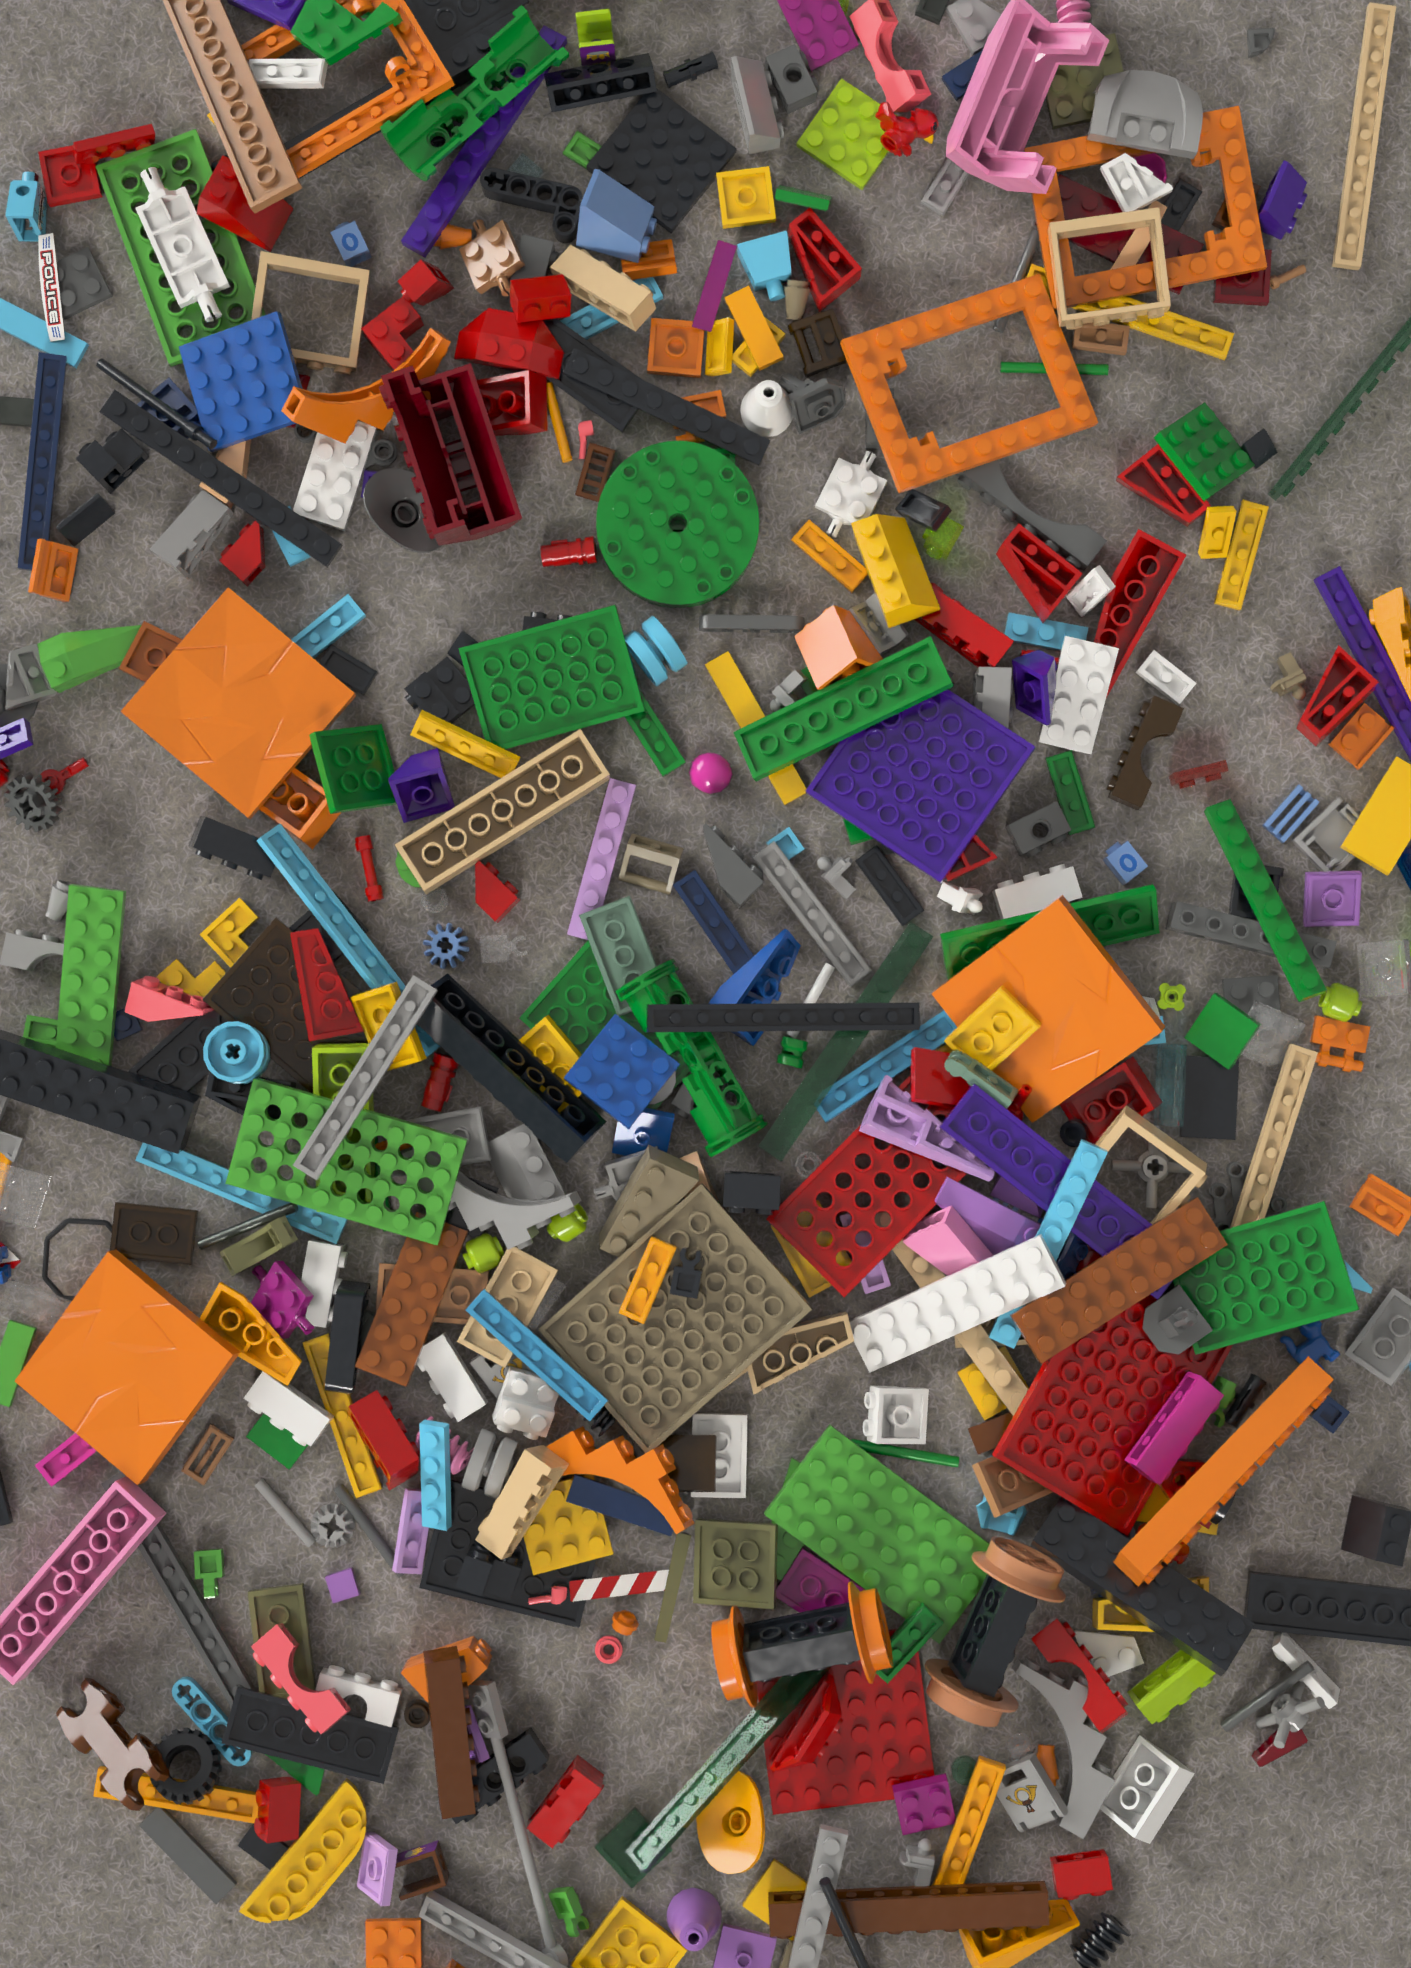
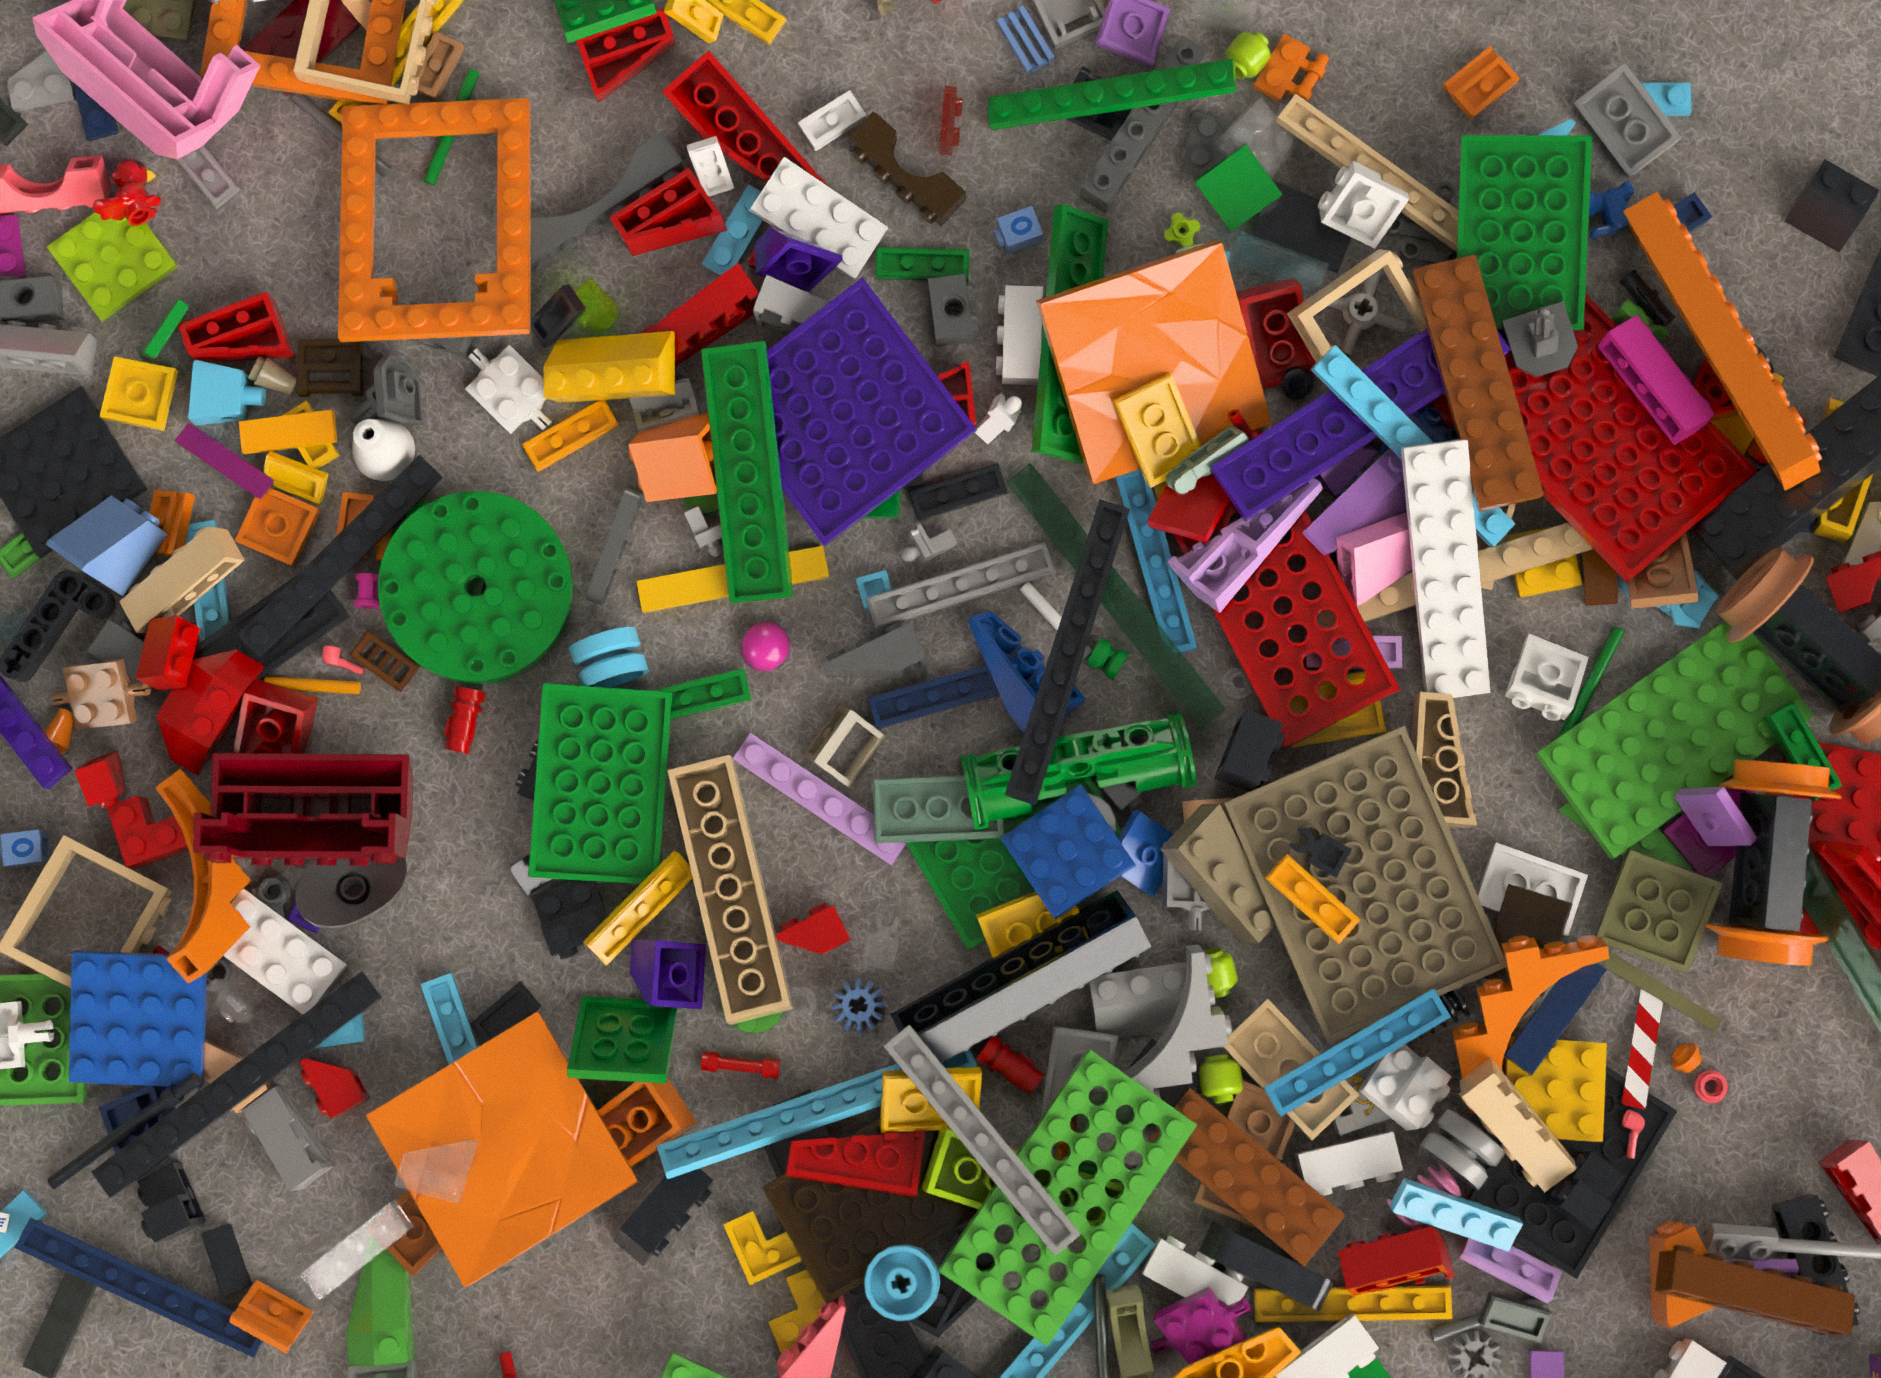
camera: 70 degrees left, 5 degrees down
dark brown plate [404,1700,430,1728] -> none
none -> clear plate [205,979,262,1024]
none -> clear tile [300,1200,414,1300]
none -> dark pink bush [353,573,381,609]
none -> clear wing [394,1140,478,1204]
none -> white plate [1318,161,1409,249]
none -> pearl dark grey tile [1478,1292,1552,1343]
none -> medium lavender plate [1674,787,1757,846]

